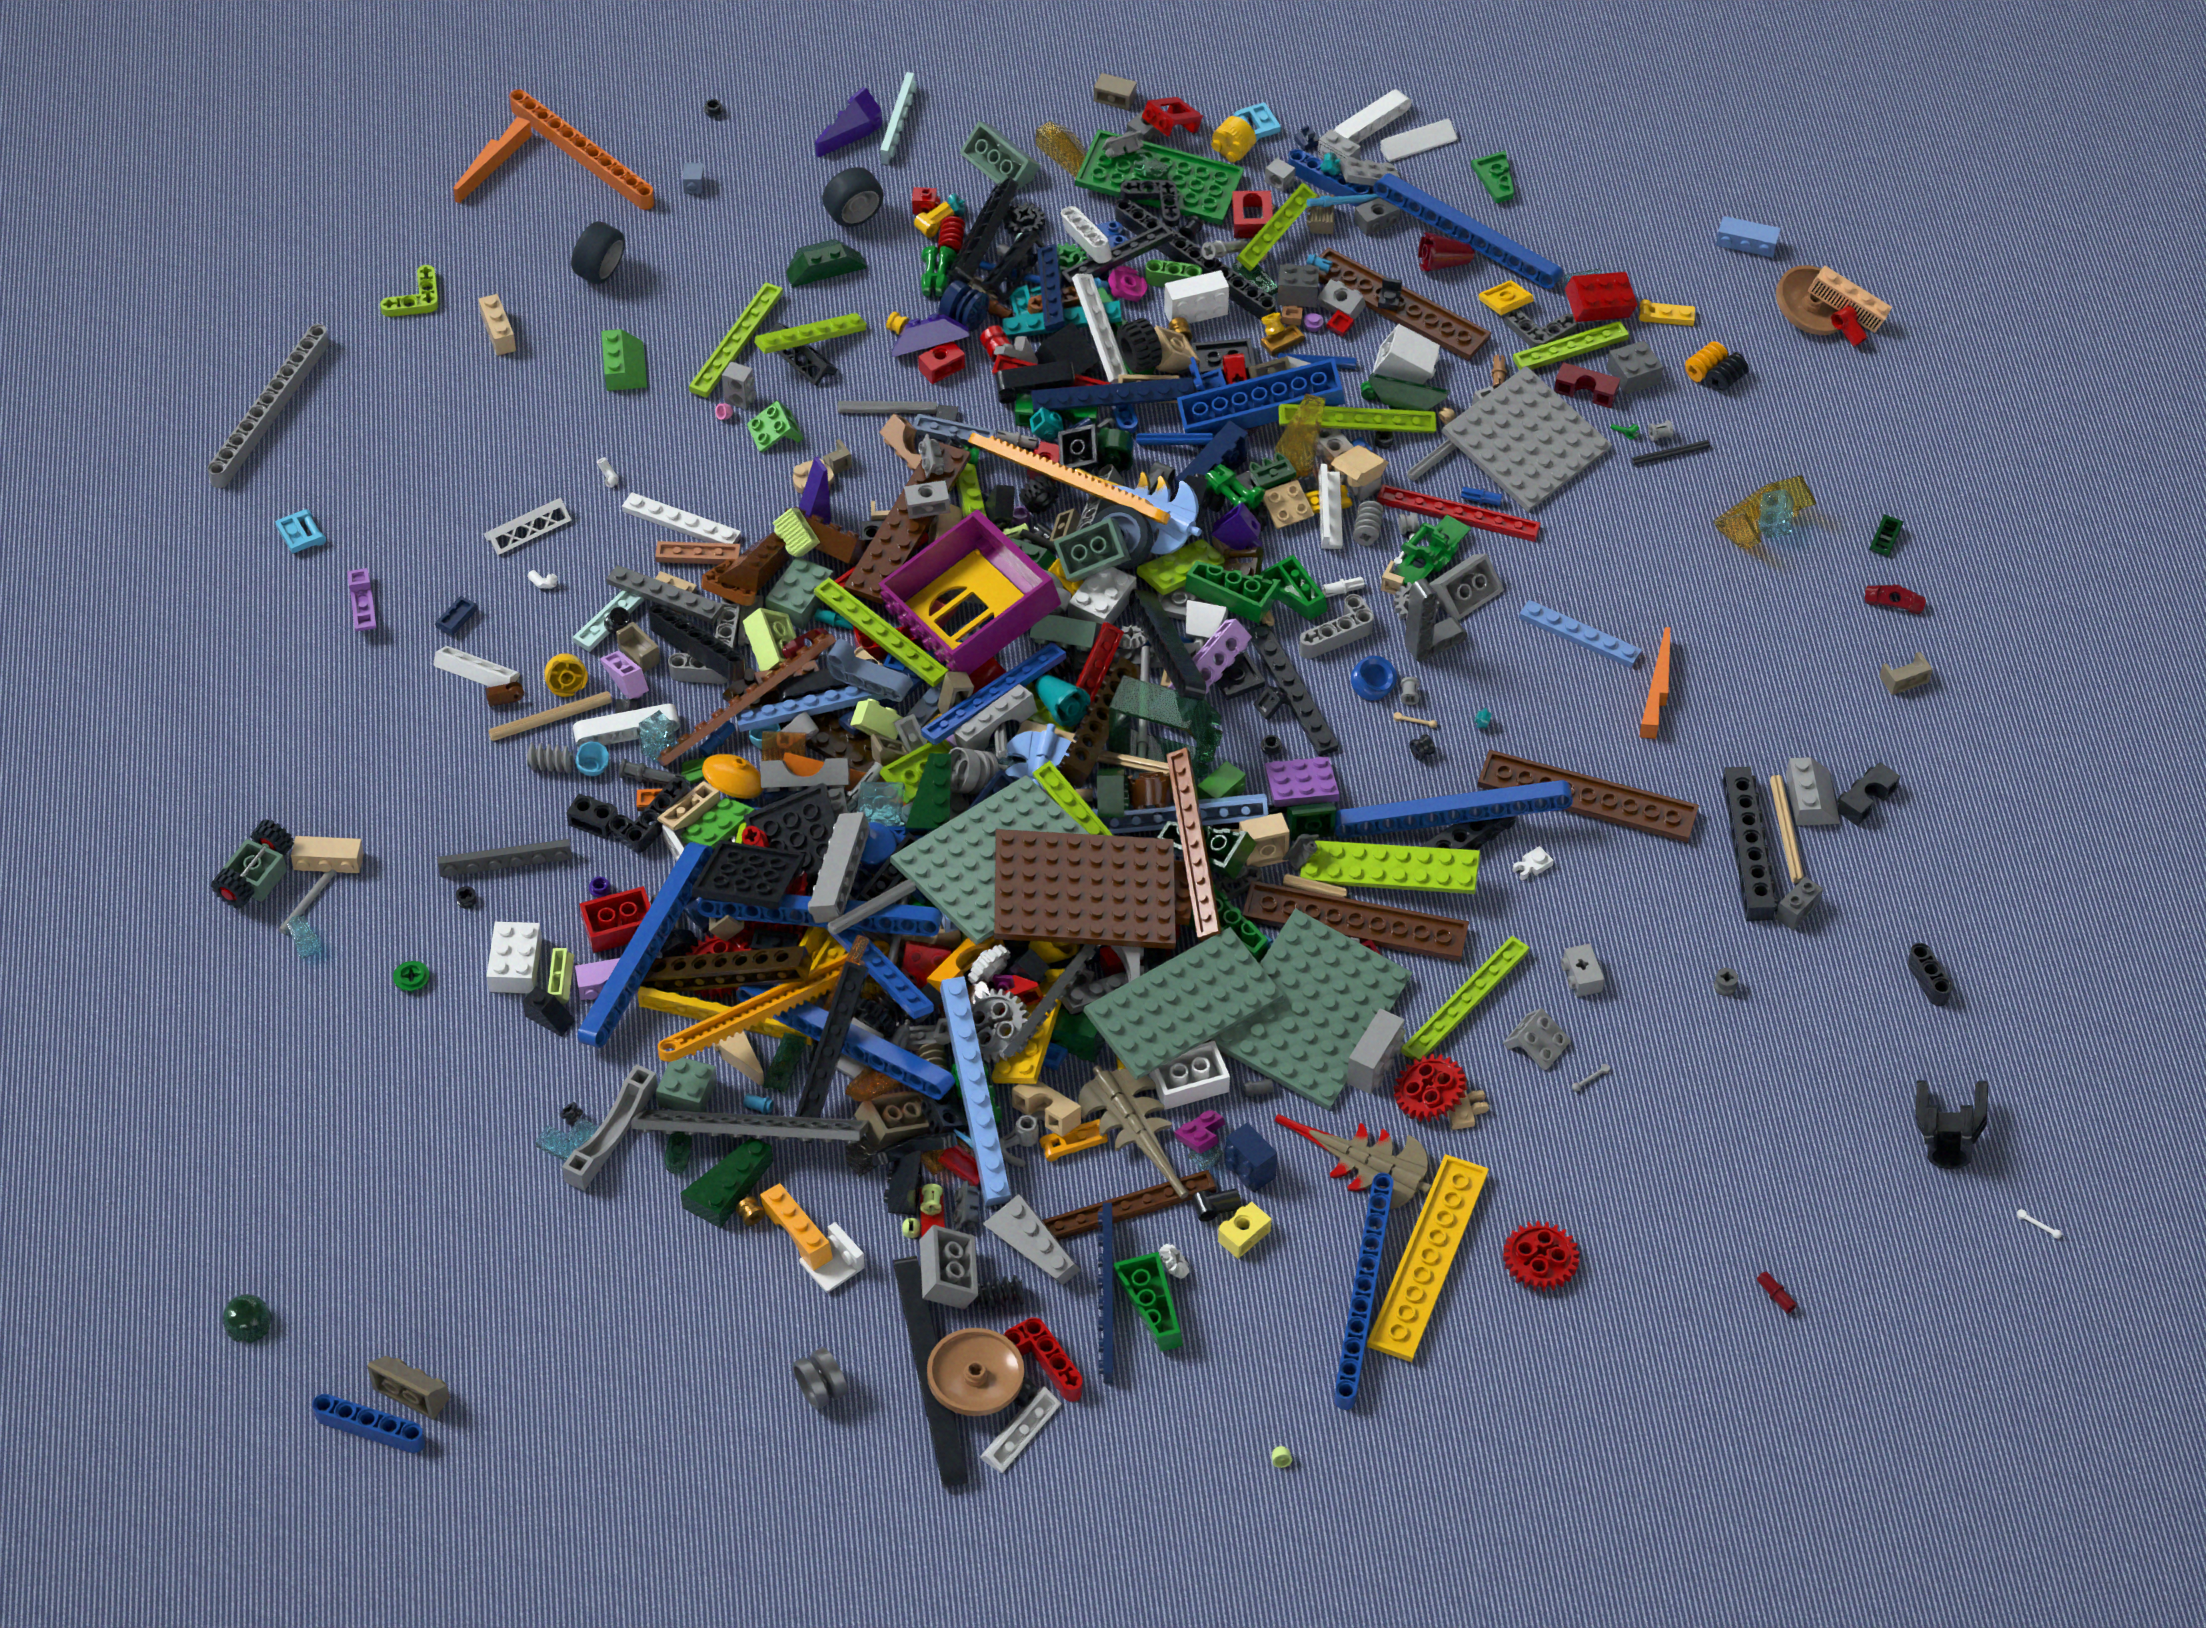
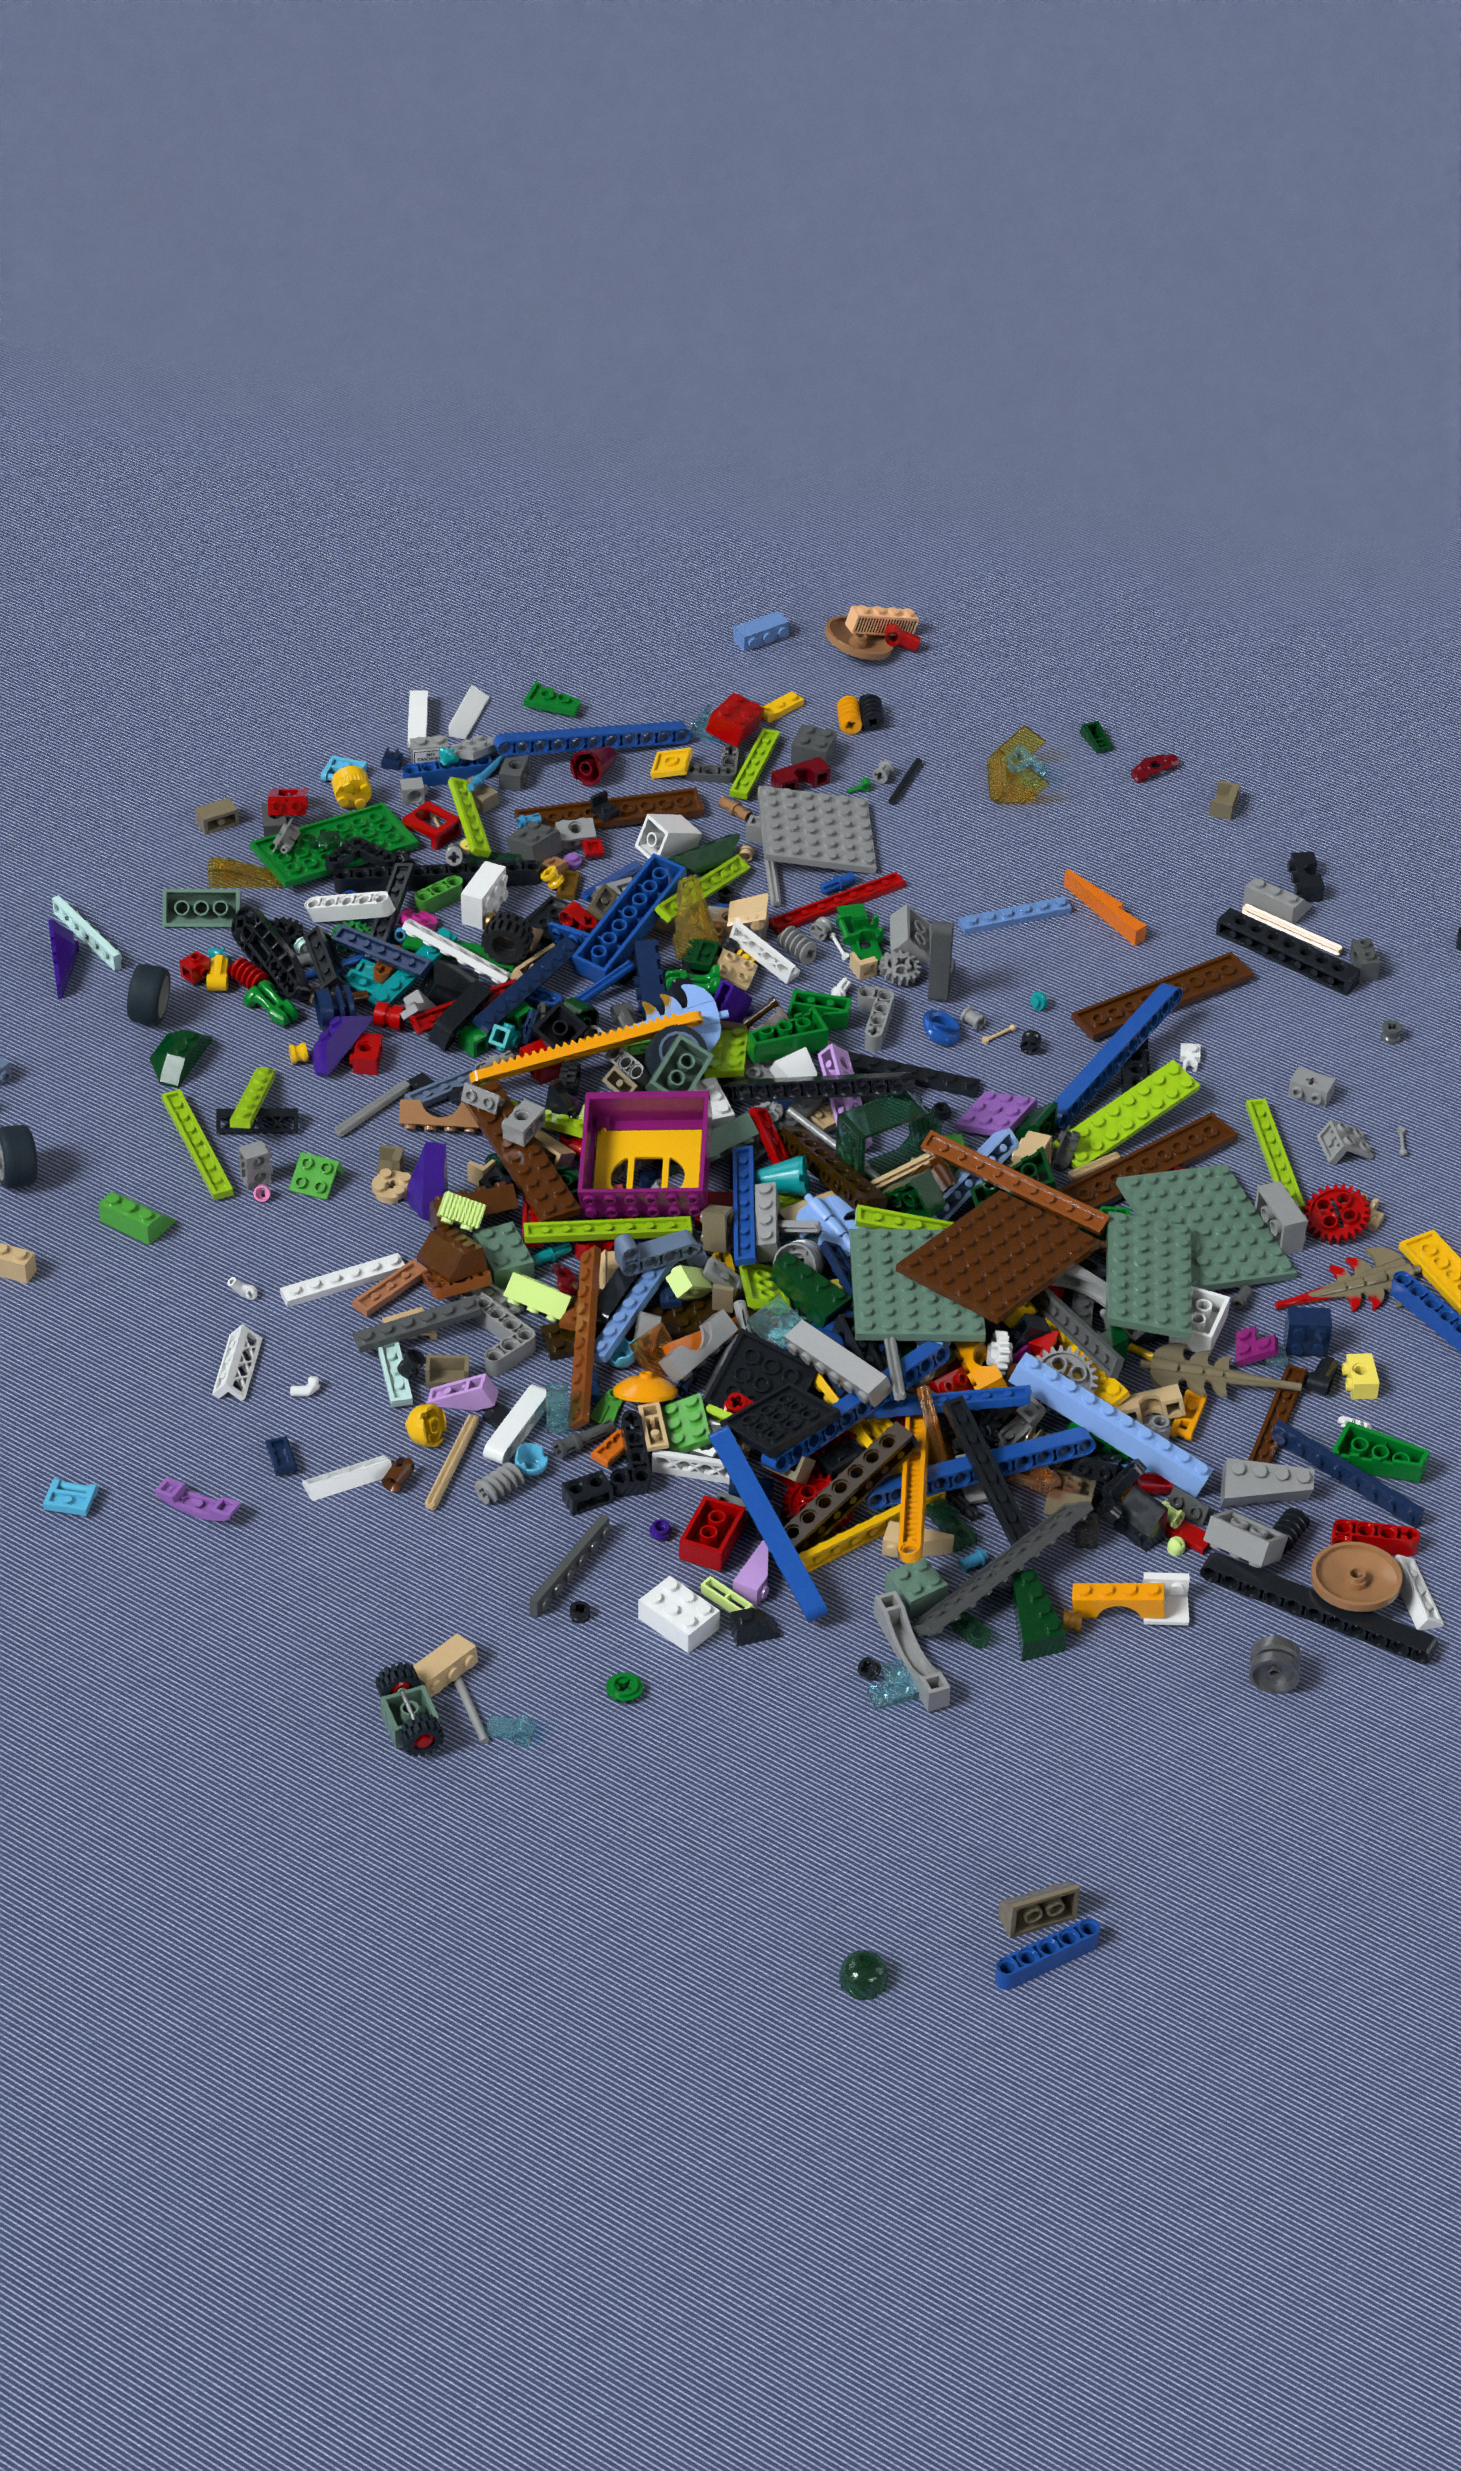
camera: 50 degrees left, 10 degrees down
black beam [649,605,745,681] -> none

